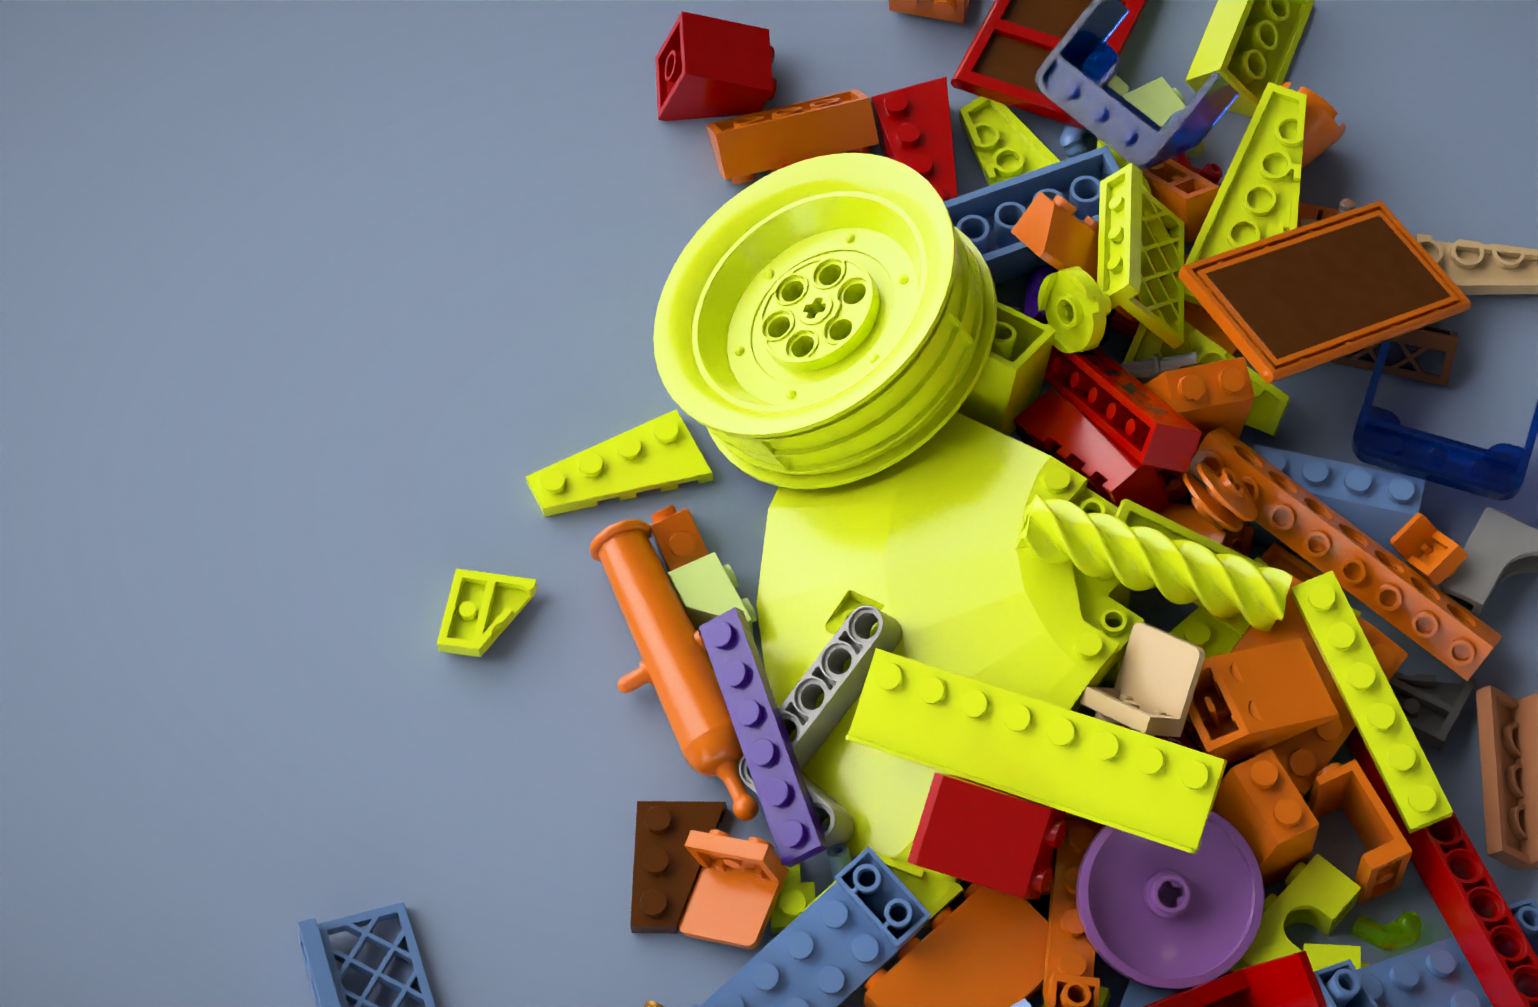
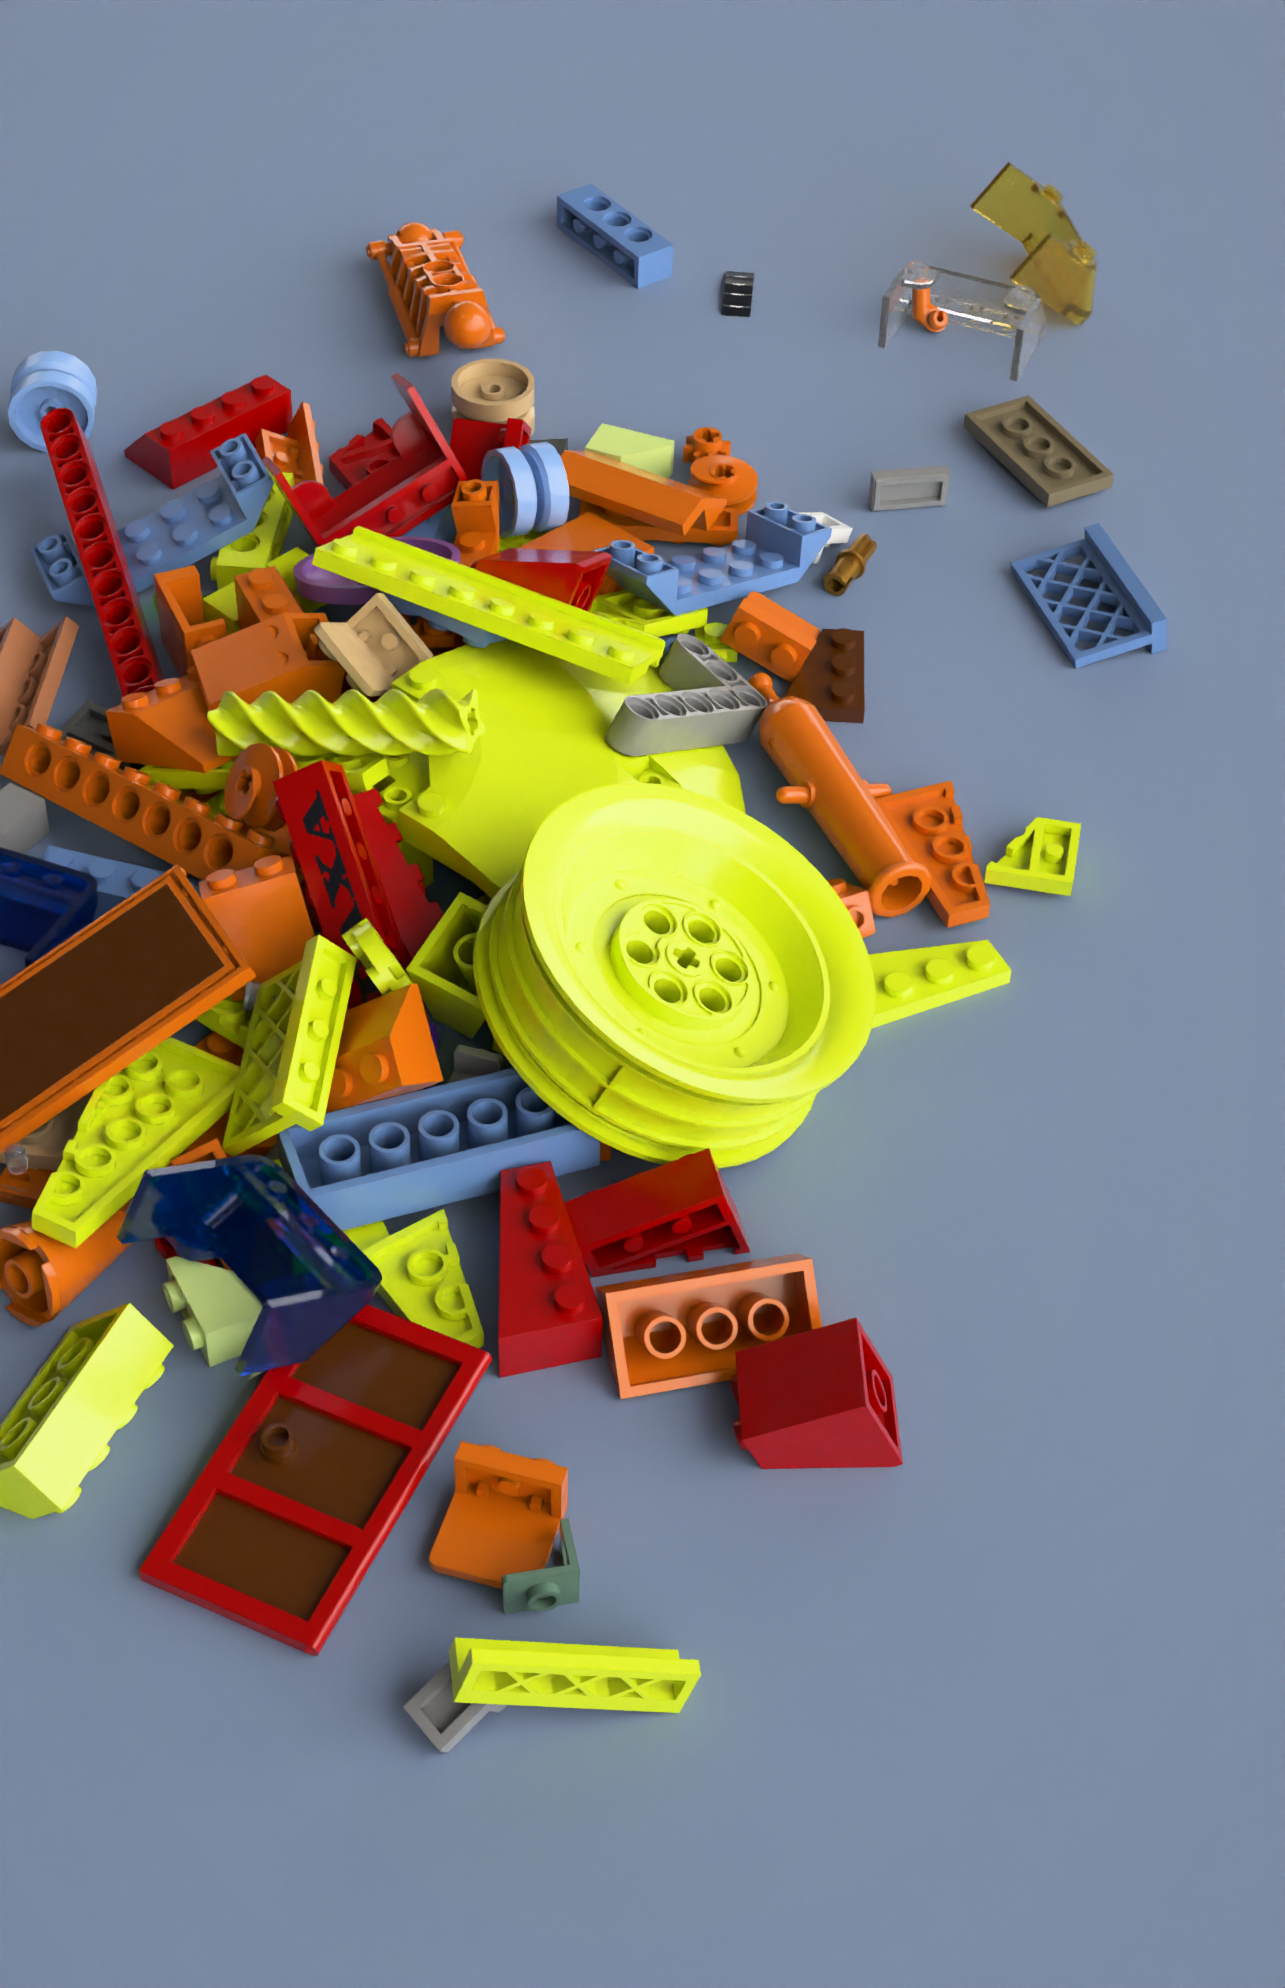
camera: 175 degrees right, 15 degrees down
yellowish green slope [668,552,757,639] -> none
plate [699,607,829,868] -> none
neon yellow plate [1290,570,1453,834] -> none
orange bracket [1390,513,1468,586] -> none
none -> orange wing [875,780,990,928]

